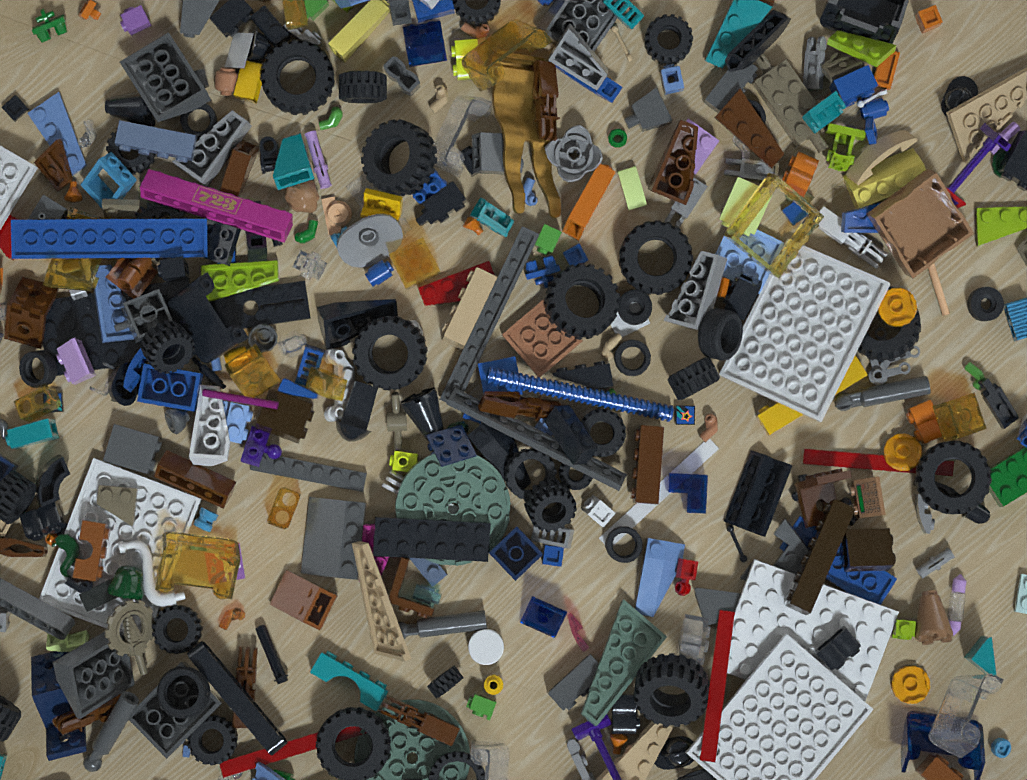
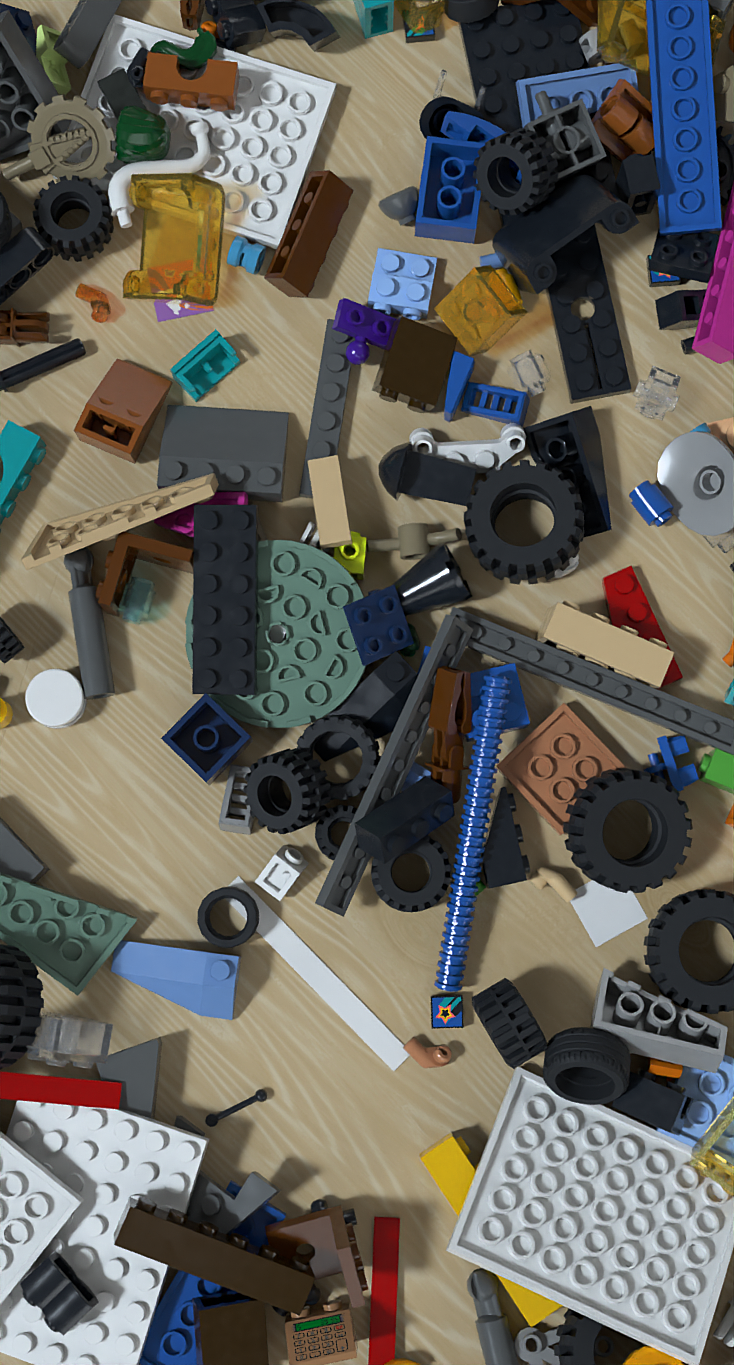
camera: 90 degrees right, 5 degrees down
lavender slope [56,338,96,385] -> none
dark tan wing [97,485,138,526] -> none
dark grey brick [103,424,162,474] -> none
white wedge [189,385,230,466] -> none
black hand [192,357,226,389] -> none
lime wing [201,260,279,302] -> none
magenta bar [202,389,279,409] -> none
dark grey hair [248,324,278,354] -> none
clear yellow piece [267,487,301,529] -> none
green arm [294,220,318,244] -> none
clear yellow piece [305,367,347,401] -> none
clear yellow brick [389,237,441,290] -> none
sand blue plate [409,558,447,587] -> none
clear blue slope [520,596,567,638] -> none
blue tile [542,545,564,567] -> none
blue tile [563,244,588,266] -> none
clear pink slope [567,612,589,652] -> none
black tyre [614,340,651,377] -> none
black tyre [618,290,652,325] -> none
reddish brown brick [630,425,664,505] -> none
clear blue brick [667,473,708,514] -> none
red plate [675,558,698,596] -> none
black slope [724,450,793,537] -> none
none -> teal hinge [170,329,241,402]
none -> tan tile [308,455,353,549]

